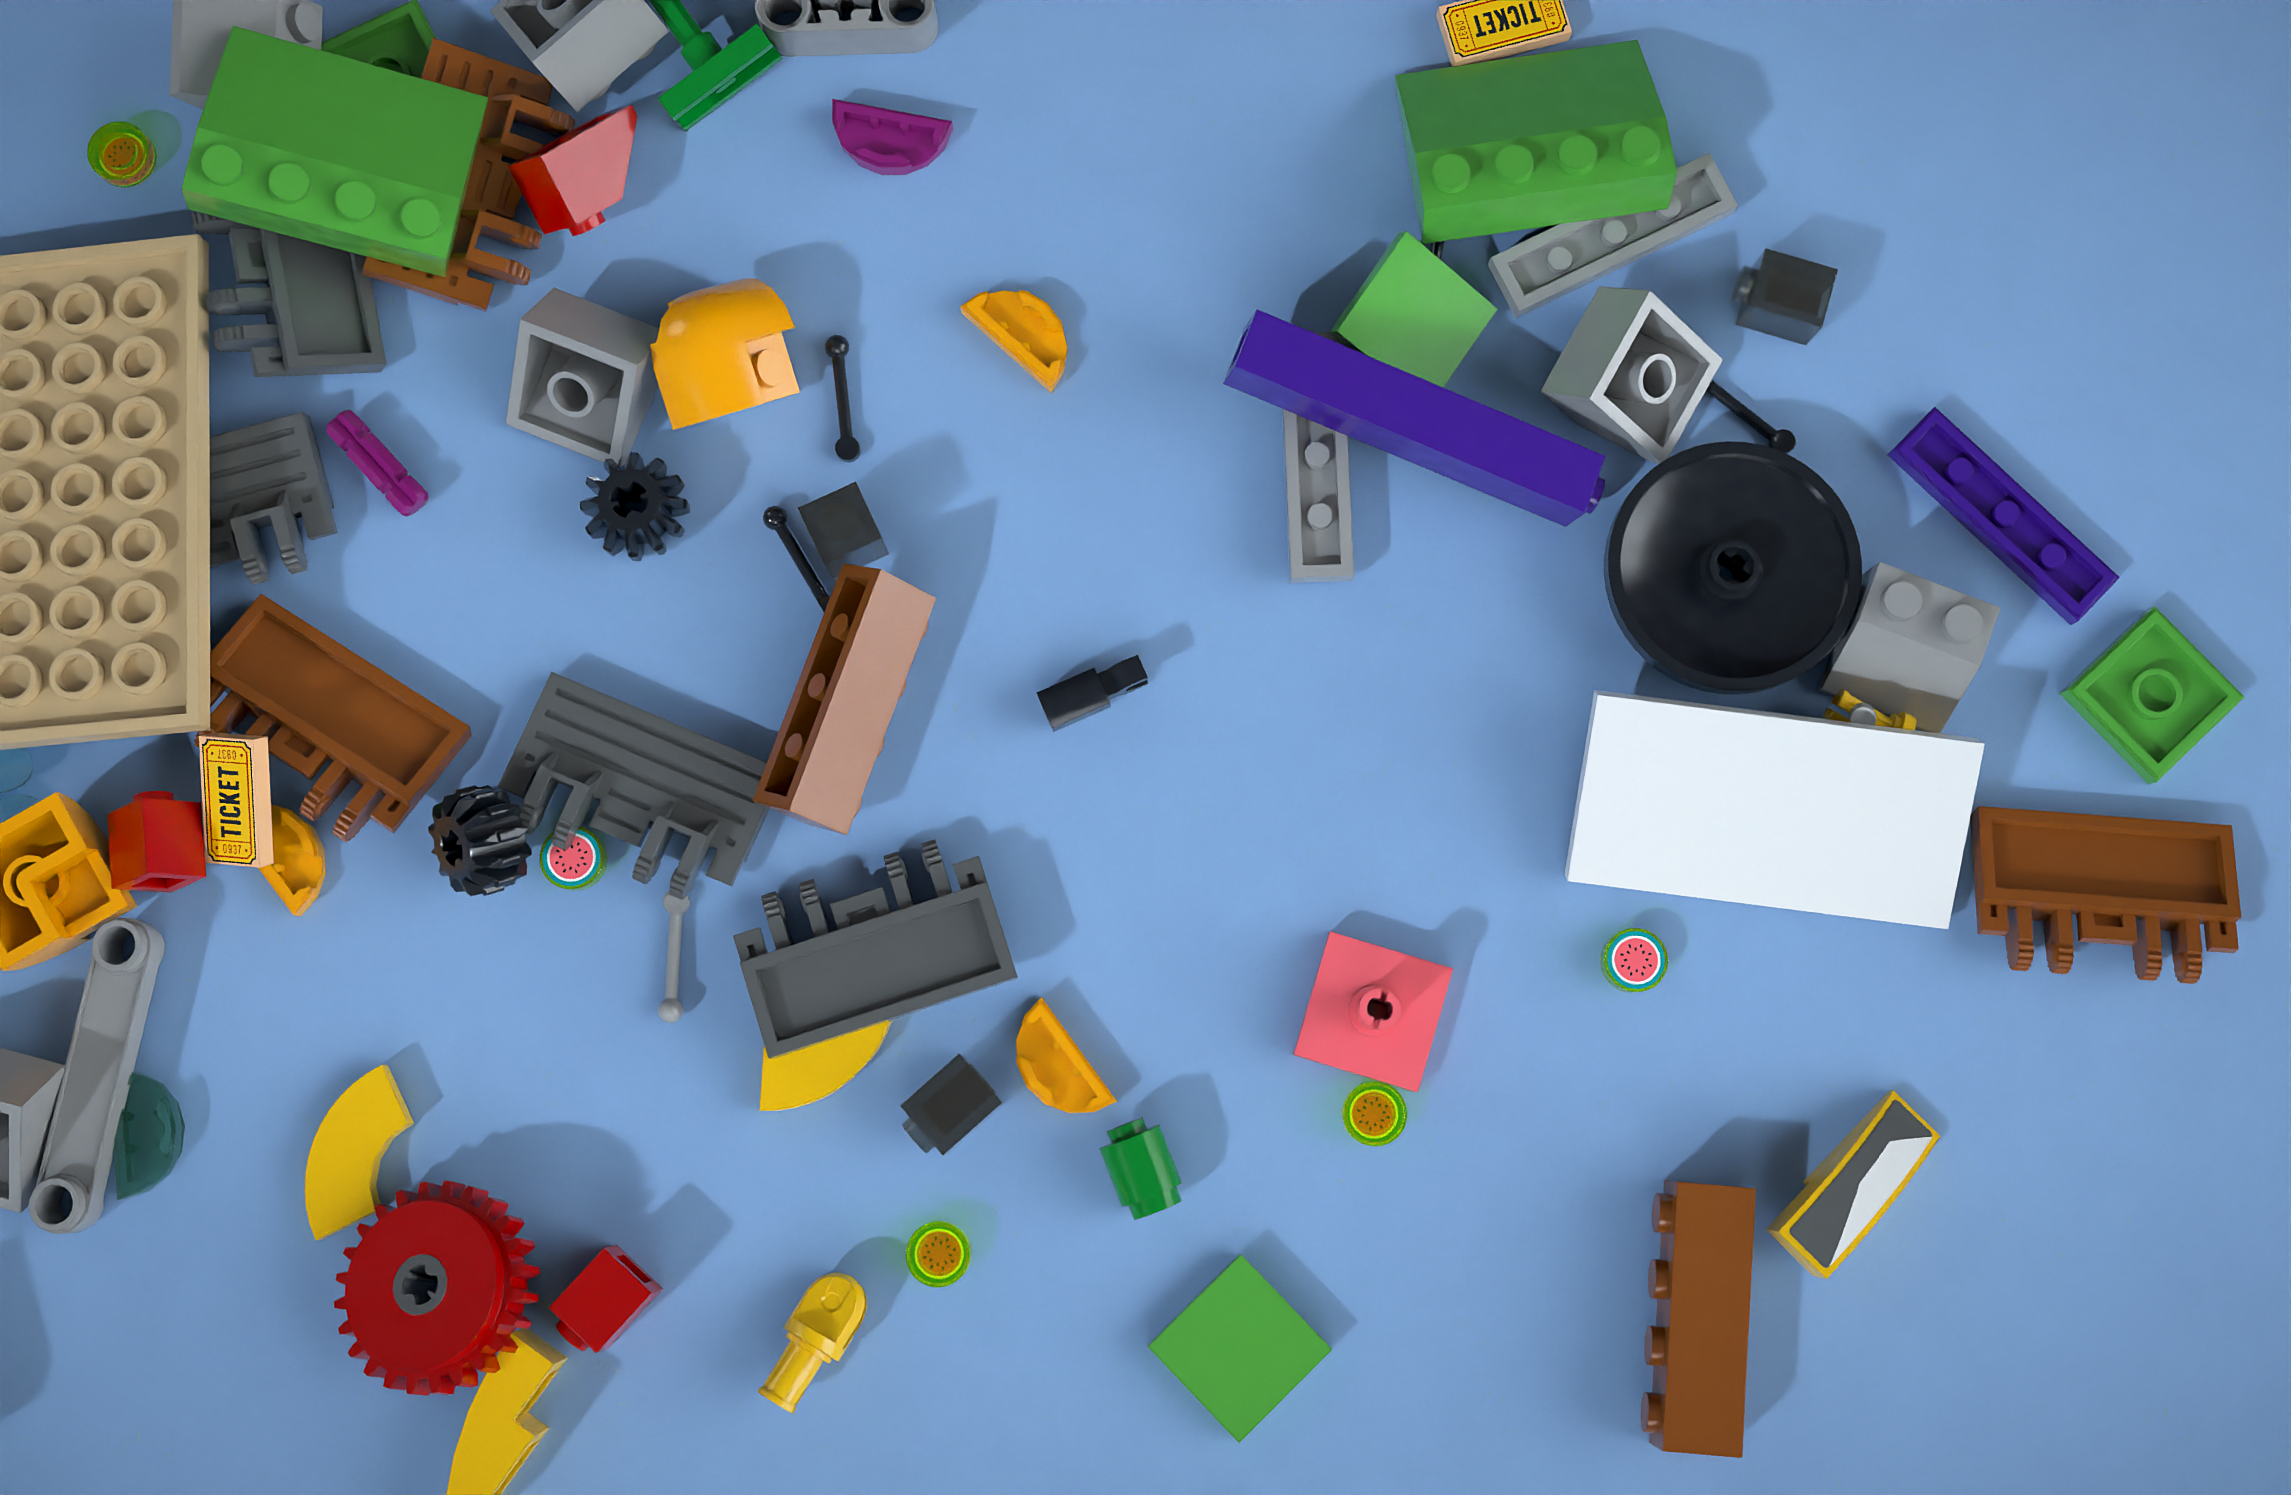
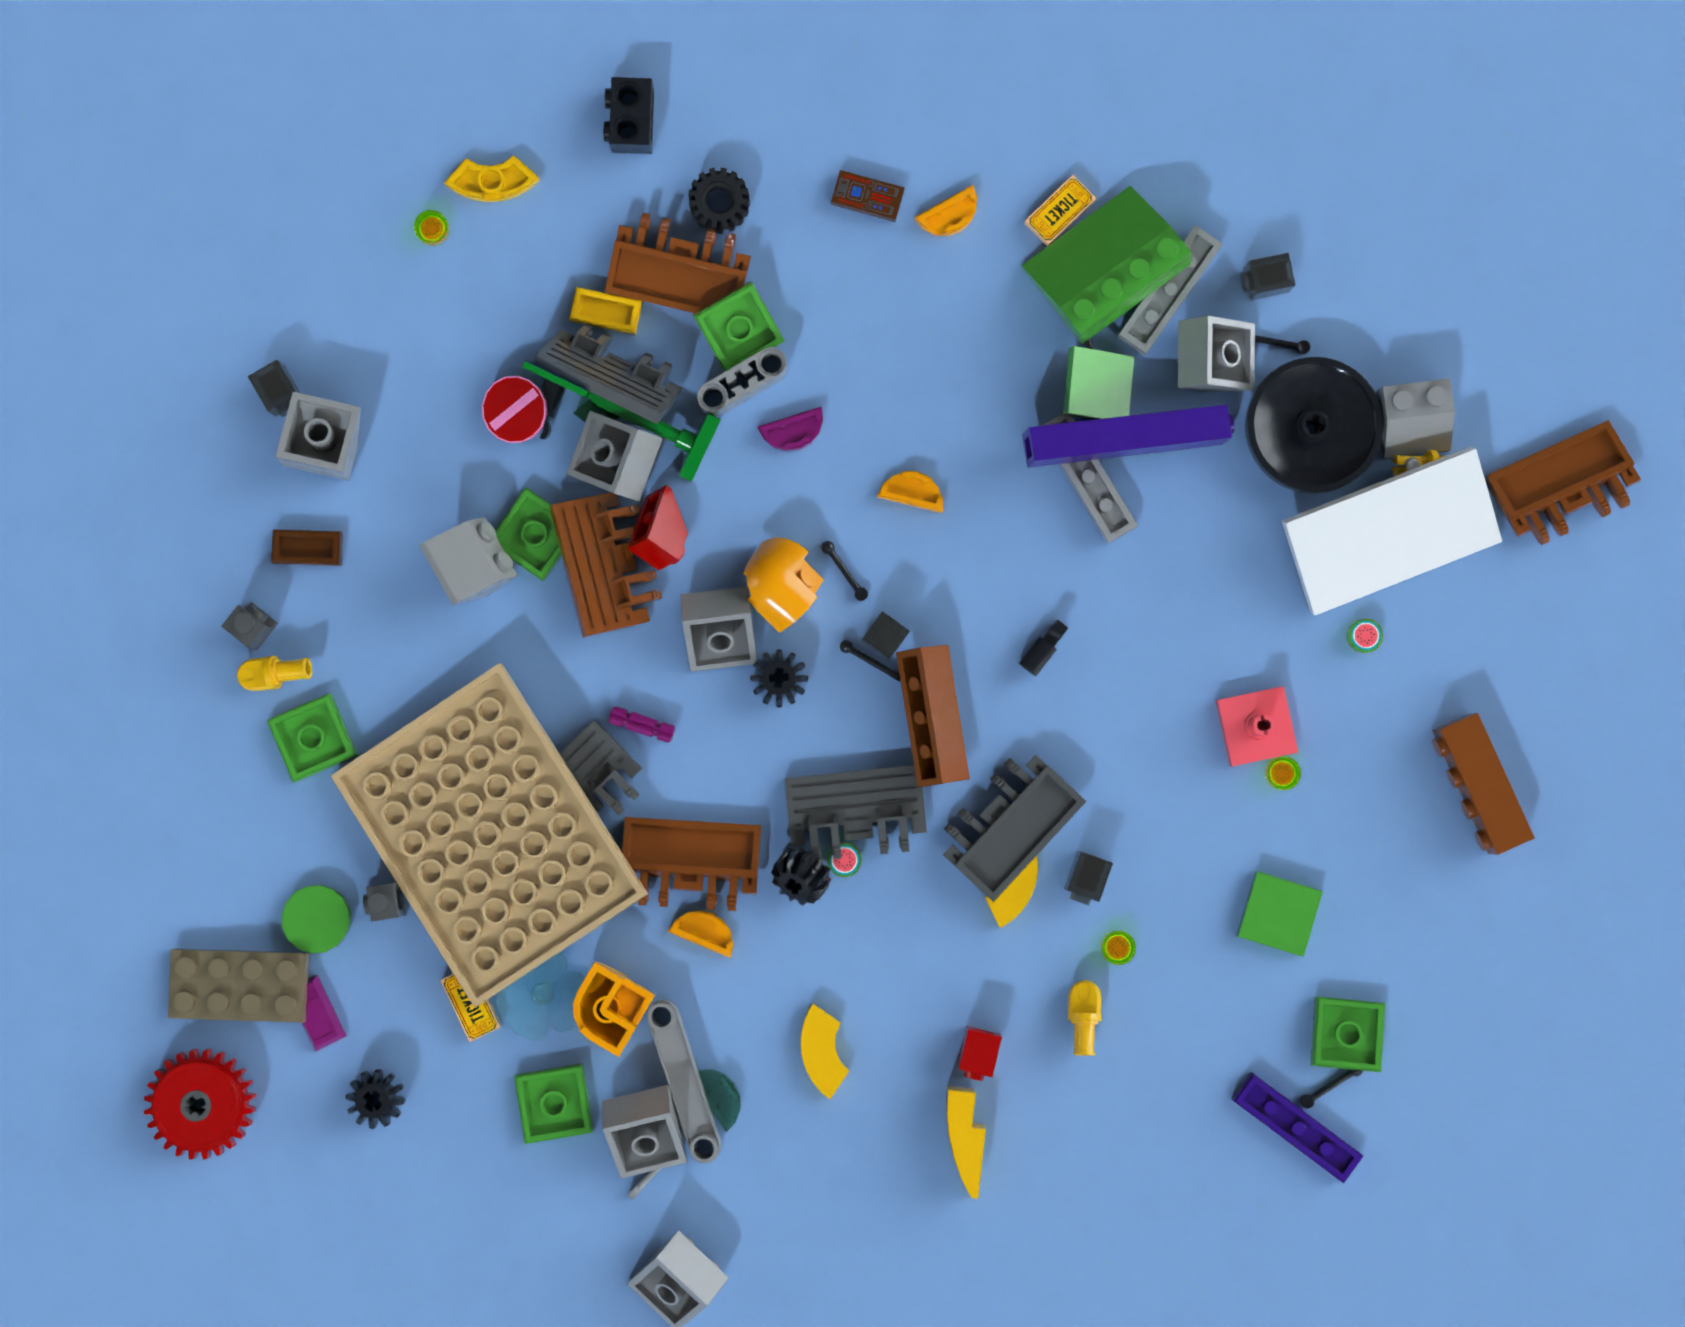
camera: 30 degrees left, 5 degrees up
clear neon green tile [87,121,157,188] -> none
red brick [107,791,206,893] -> none
bright green slope [181,26,488,277] -> none
dark grey hinge [191,211,386,377] -> none
tile [199,733,274,868] -> none
red gear [334,1180,540,1396] -> none
light grey hinge [658,892,691,1023] -> none
light orange tile [1016,997,1117,1113] -> none
green brick [1099,1117,1182,1220] -> none
slope [1766,1090,1940,1279] -> none
dark purple tile [1887,407,2120,625] -> none
bright green tile [2059,606,2245,784] -> none

